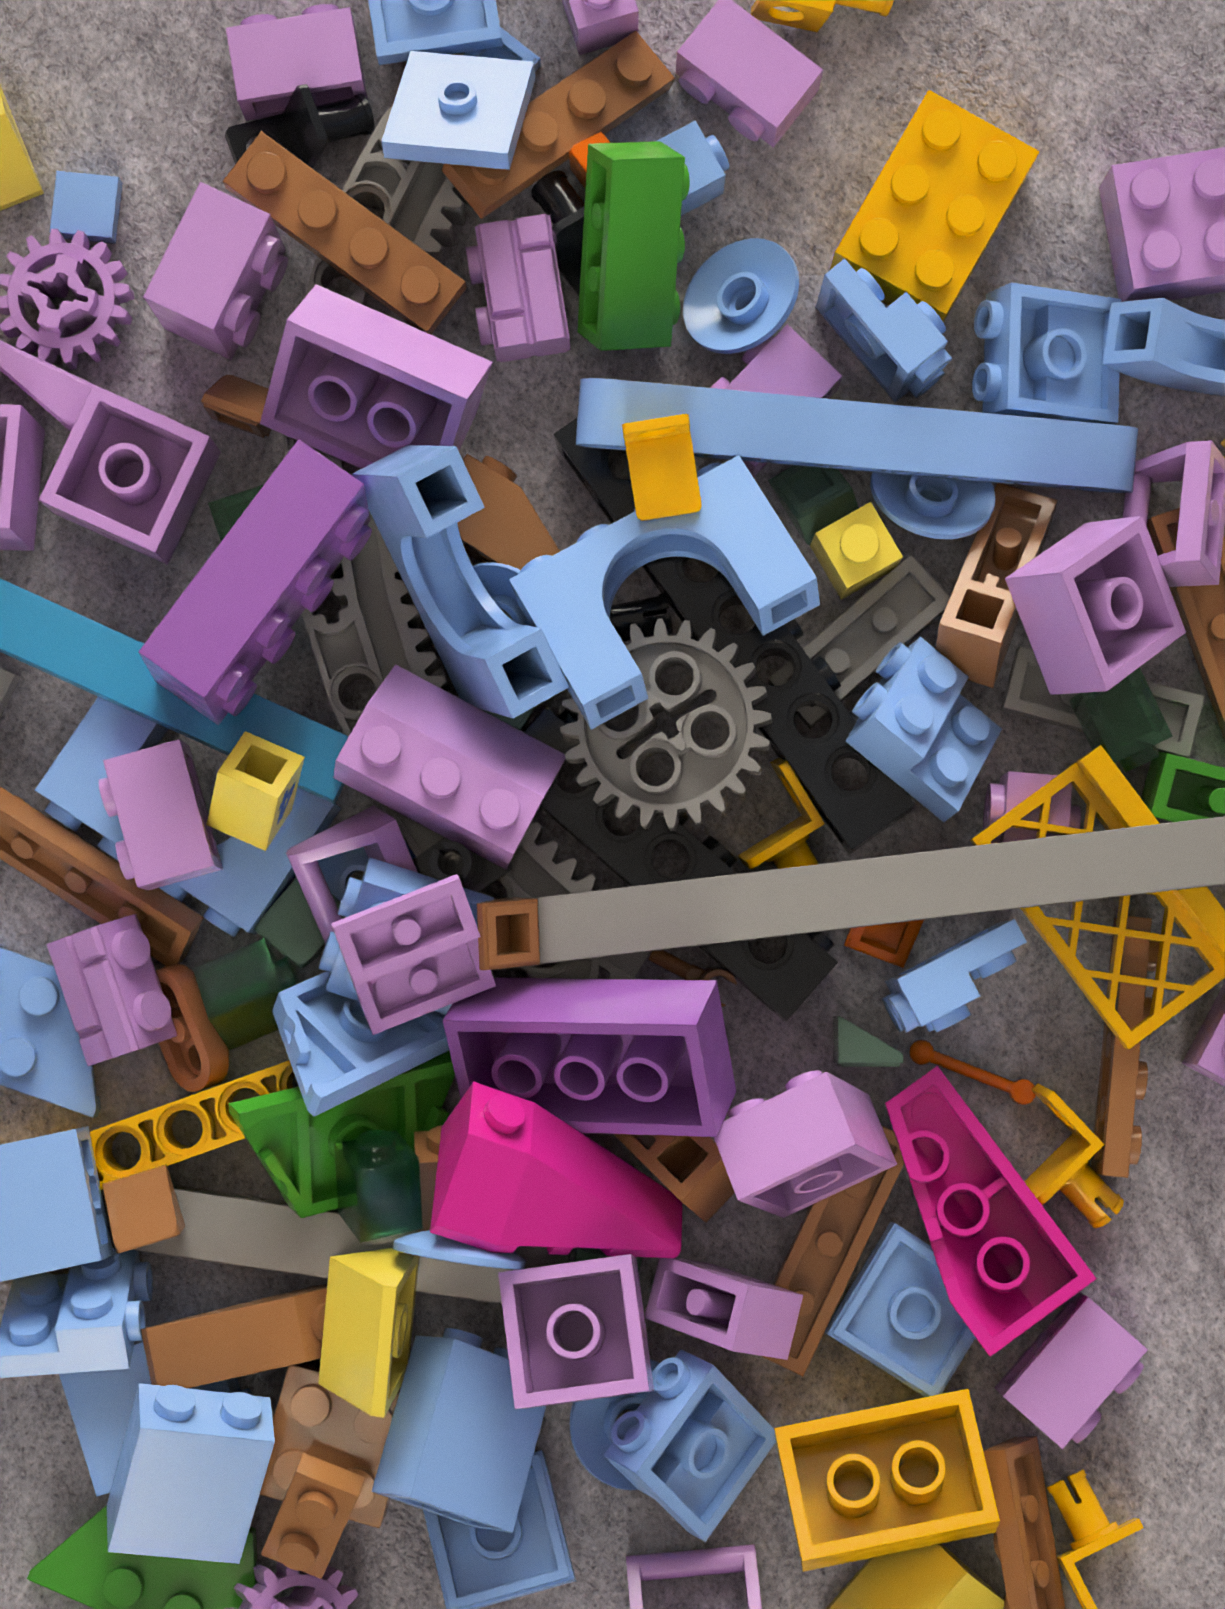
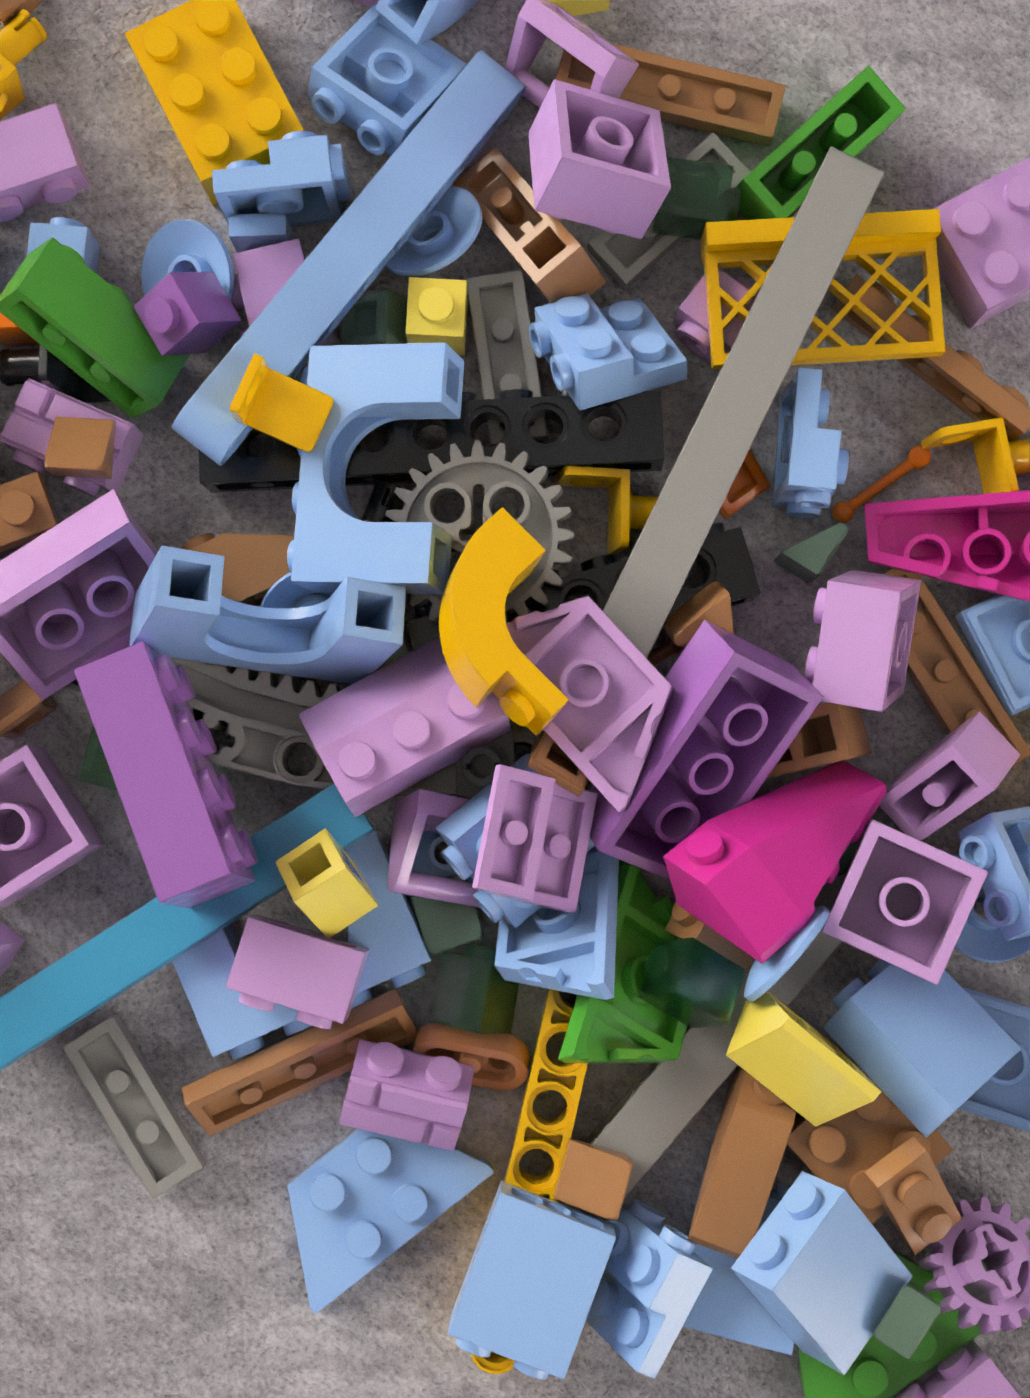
camera: 60 degrees left, 0 degrees up
none -> medium nougat slope [44,416,116,479]
none -> medium lavender brick [133,272,242,356]
none -> light blue tile [228,213,293,253]
none -> yellow arch [439,507,569,735]
none -> lavender wing [506,596,673,813]
none -> medium nougat slope [664,580,734,647]
none -> sand green slope [873,1282,941,1359]

